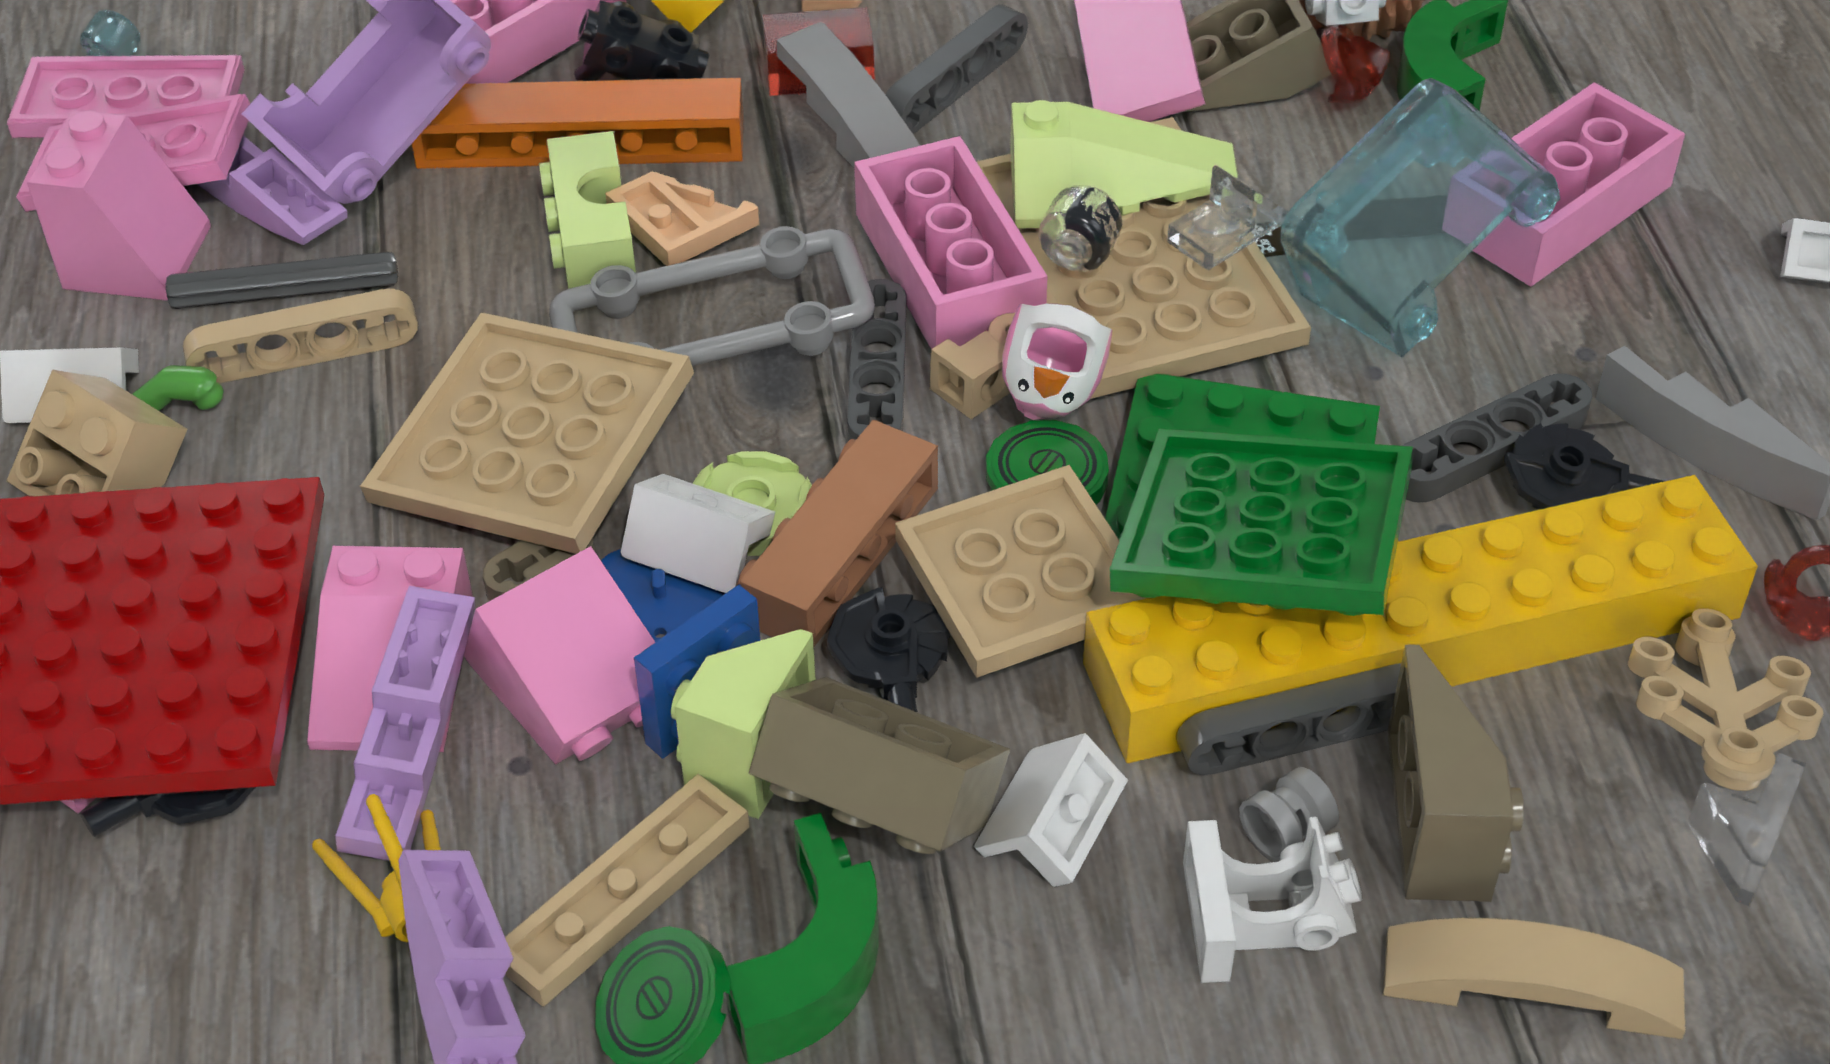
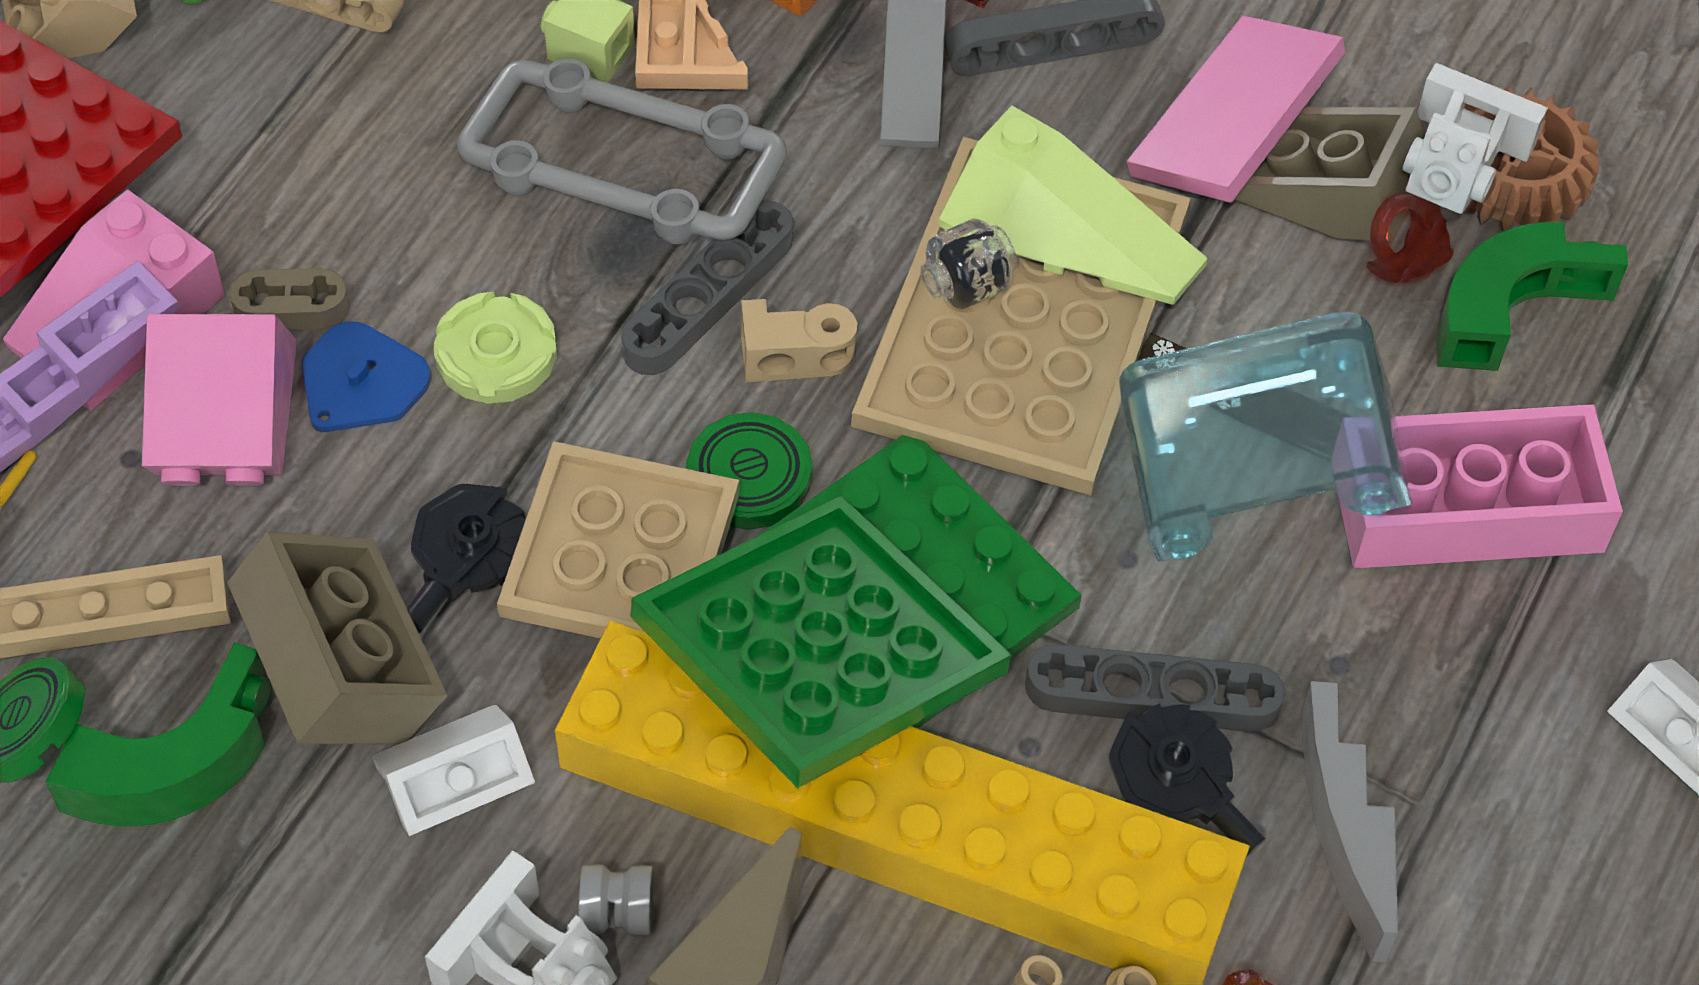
camera: 35 degrees right, 10 degrees up
tan plate [360,313,694,554] -> none
white panel [621,474,775,593] -> none
blue plate [634,584,760,759] -> none
yellowish green slope [671,629,815,819] -> none
nougat brick [737,420,938,647] -> none
bright pink brick [854,136,1048,349] -> none
piece [1002,303,1113,420] -> none
clear slope [1167,165,1289,271] -> none
dark grey beam [1176,663,1401,775] -> none

